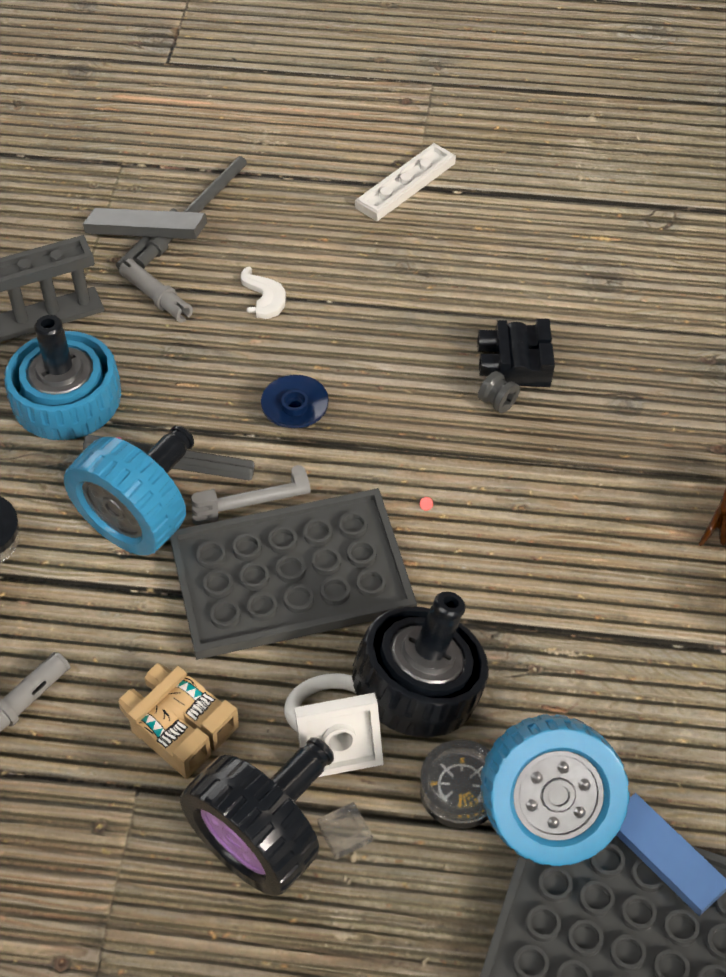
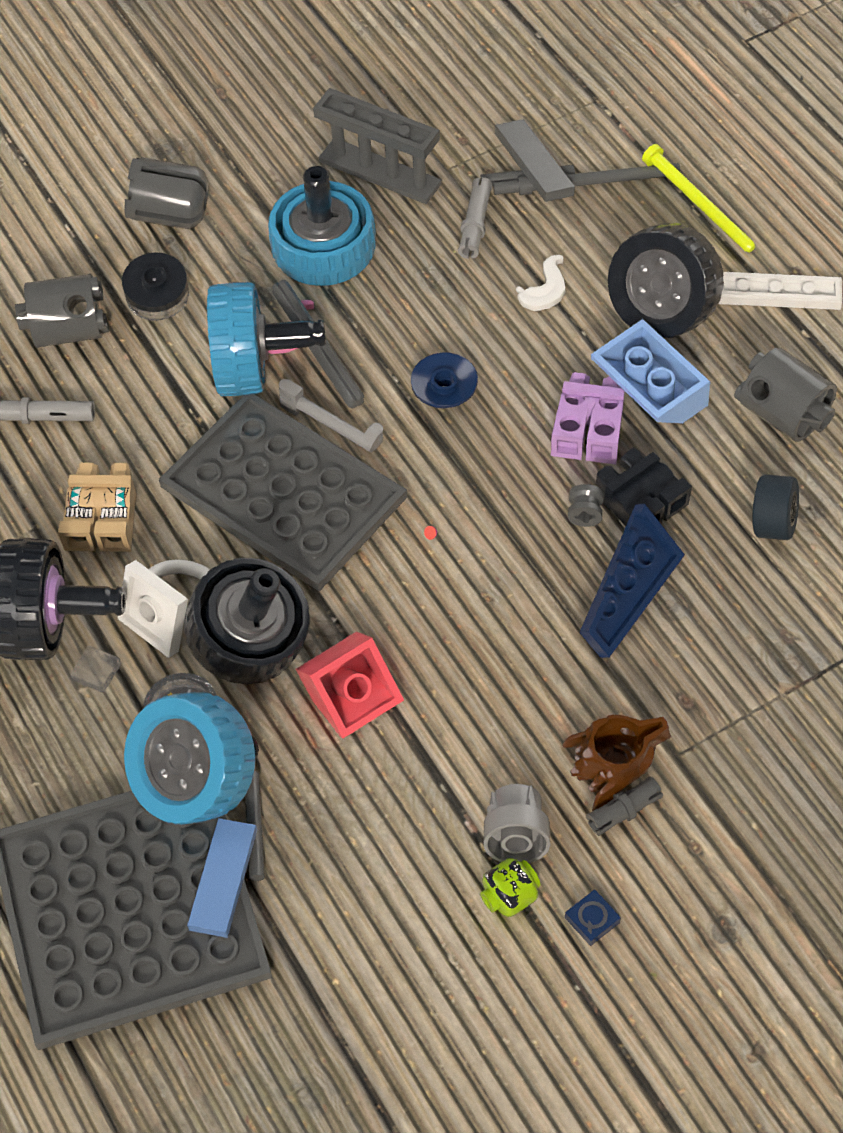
camera: 55 degrees right, 5 degrees up
none -> coral slope [296,632,404,739]
none -> lavender hips [551,372,625,465]
none -> dark blue wing [579,504,685,658]
none -> light blue slope [591,319,710,424]
none -> black wheel [607,223,724,338]
none -> neon yellow bar [642,144,755,253]
none -> dark grey cylinder [734,347,837,442]
none -> black wheel [752,474,799,540]

